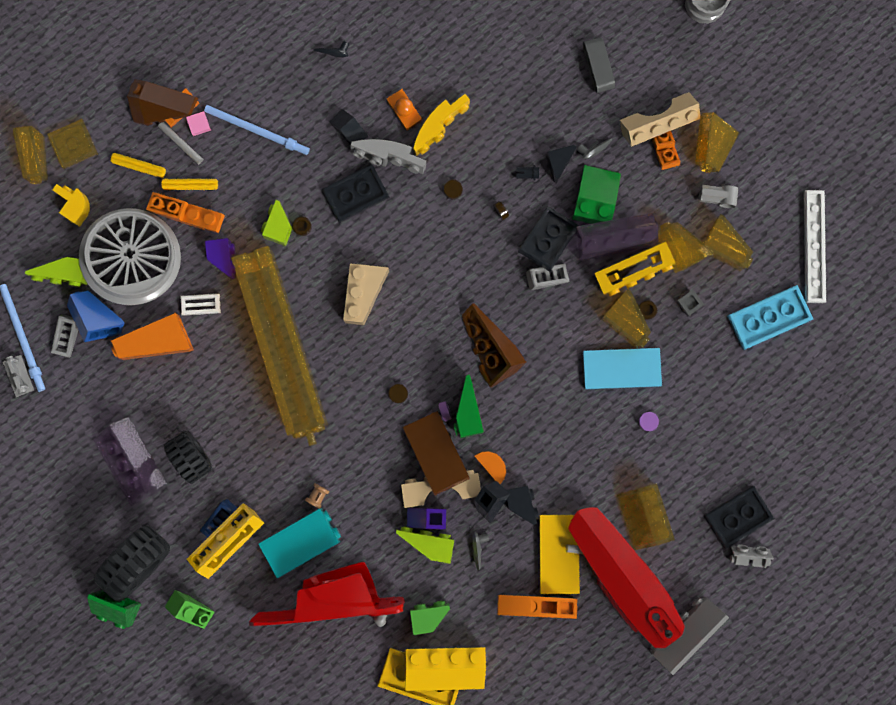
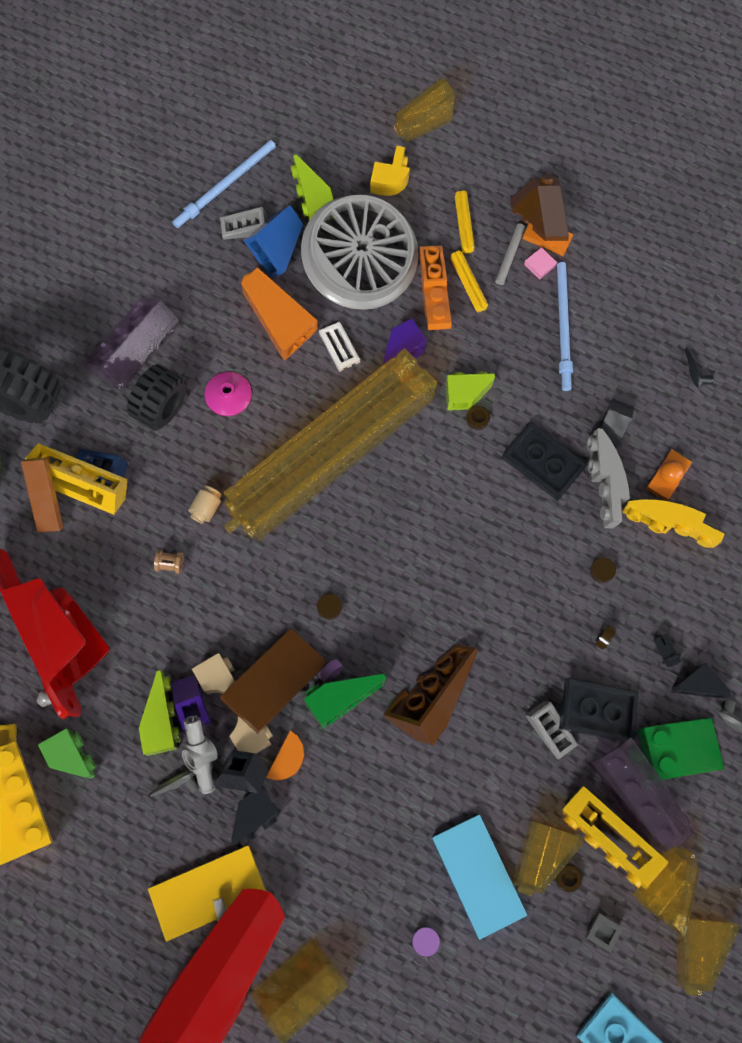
camera: 65 degrees right, 10 degrees down
light grey hinge [3,355,34,397] -> none
clear yellow tile [47,119,98,169] -> none
teal brick [259,508,341,578] -> none
tan wedge [344,264,389,325] -> none
orange slope [497,595,577,619] -> none
none -> dark orange tile [21,457,64,532]
none -> light grey pin [182,716,218,794]
none -> tan brick [188,486,222,524]
none -> dark pink dish [205,372,252,416]

